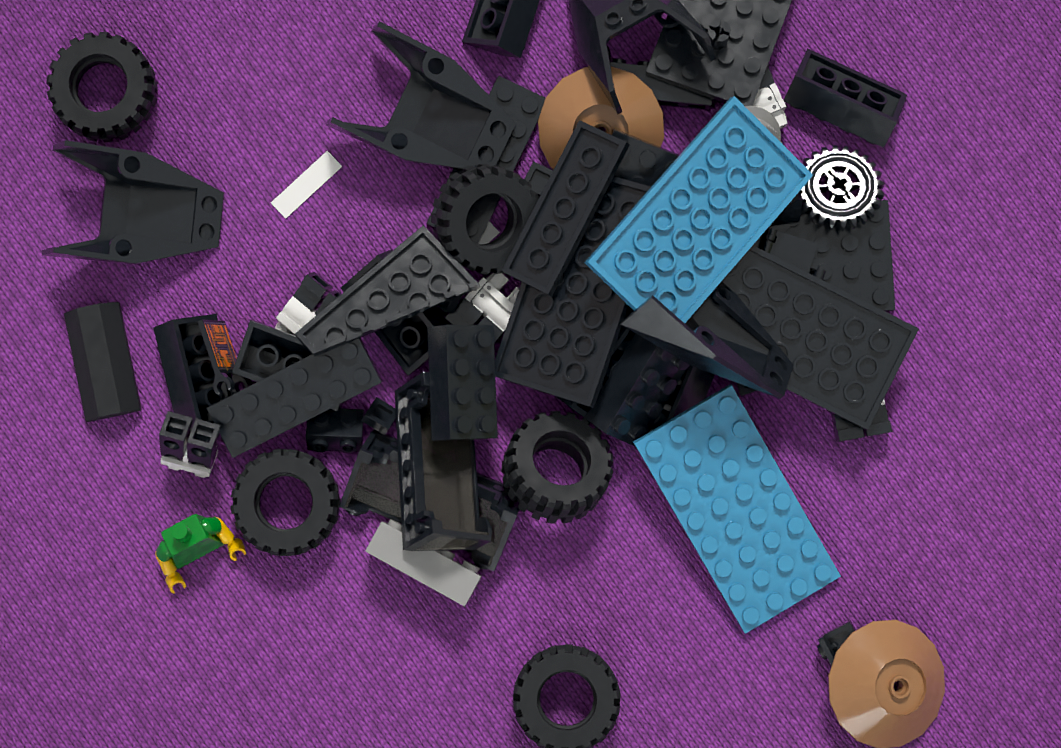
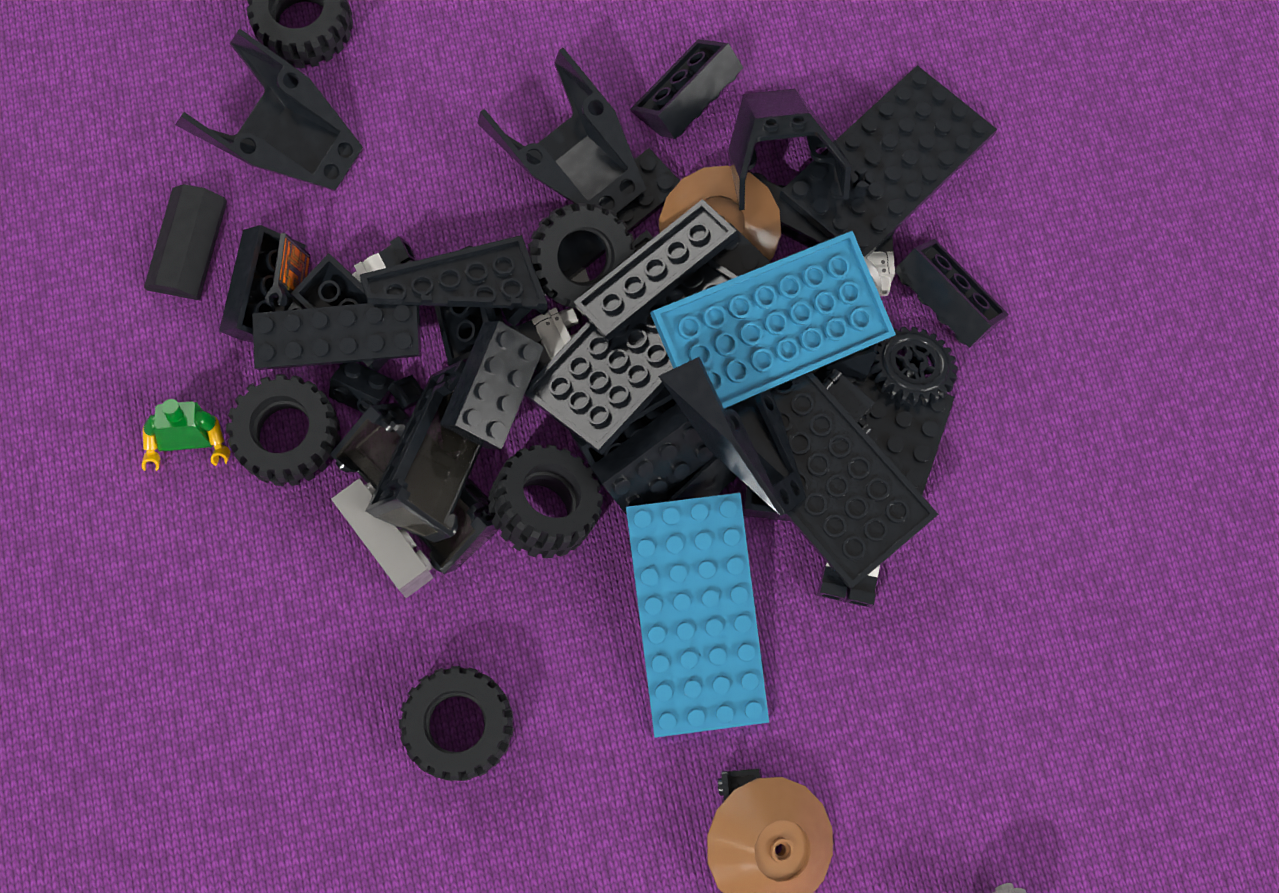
camera: 15 degrees right, 10 degrees down
black hips [159,411,220,478] -> none
white sticker [271,151,342,219] -> none

